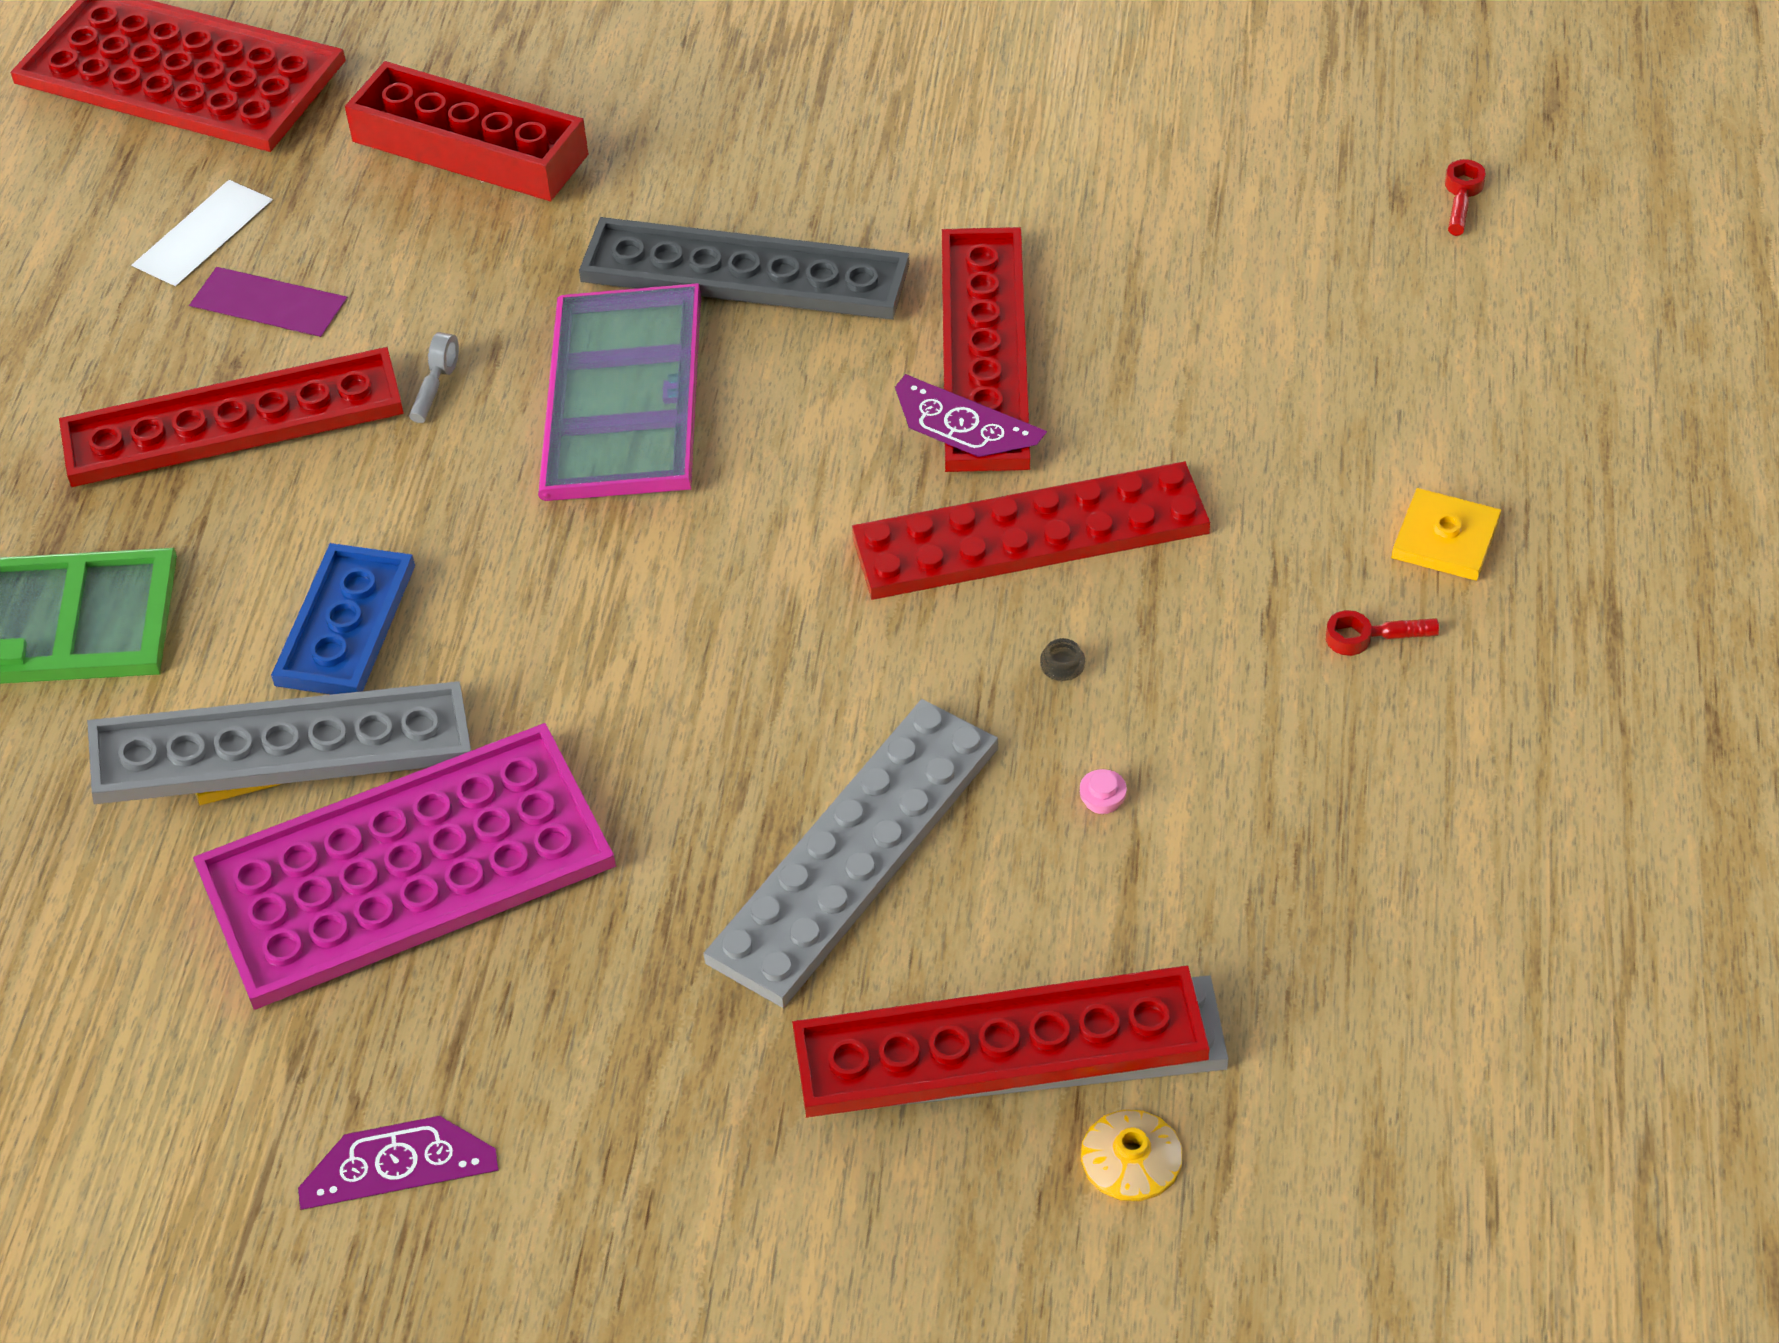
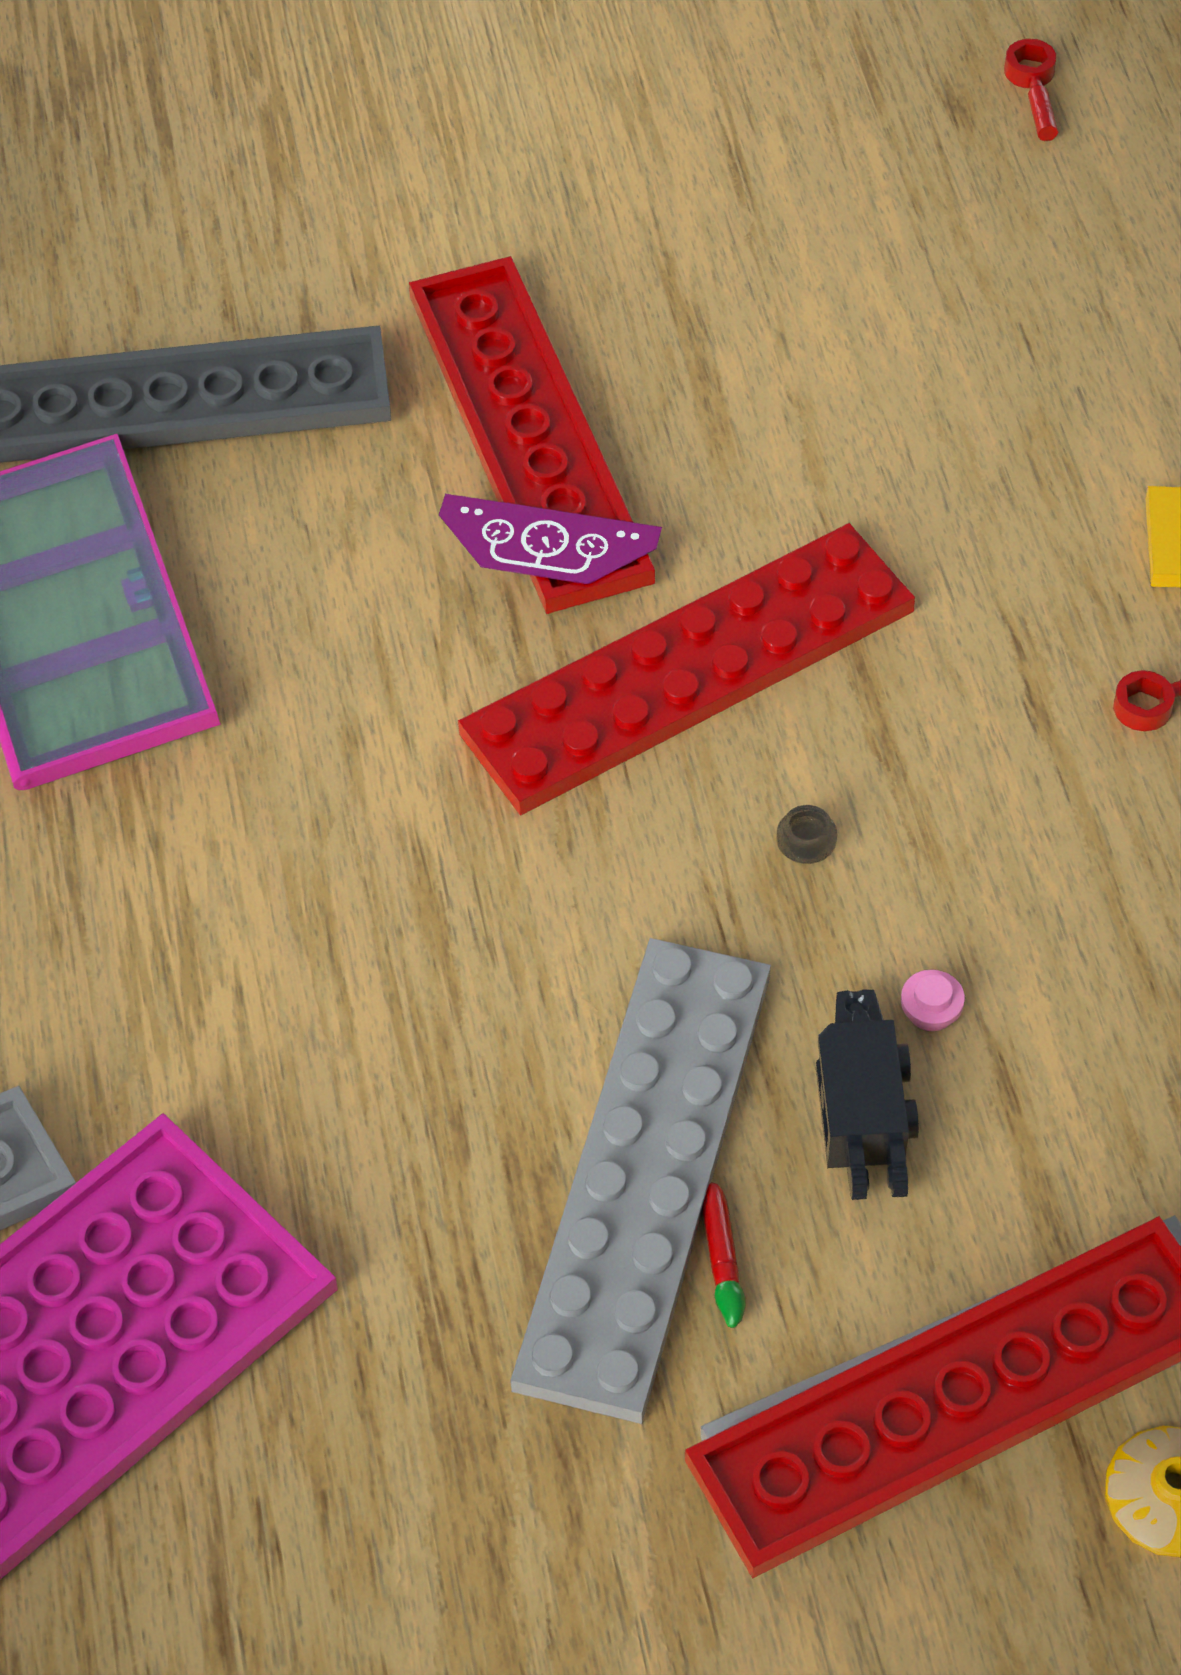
camera: 20 degrees left, 5 degrees up
none -> red piece [703,1182,746,1328]
none -> black hinge [816,989,919,1200]

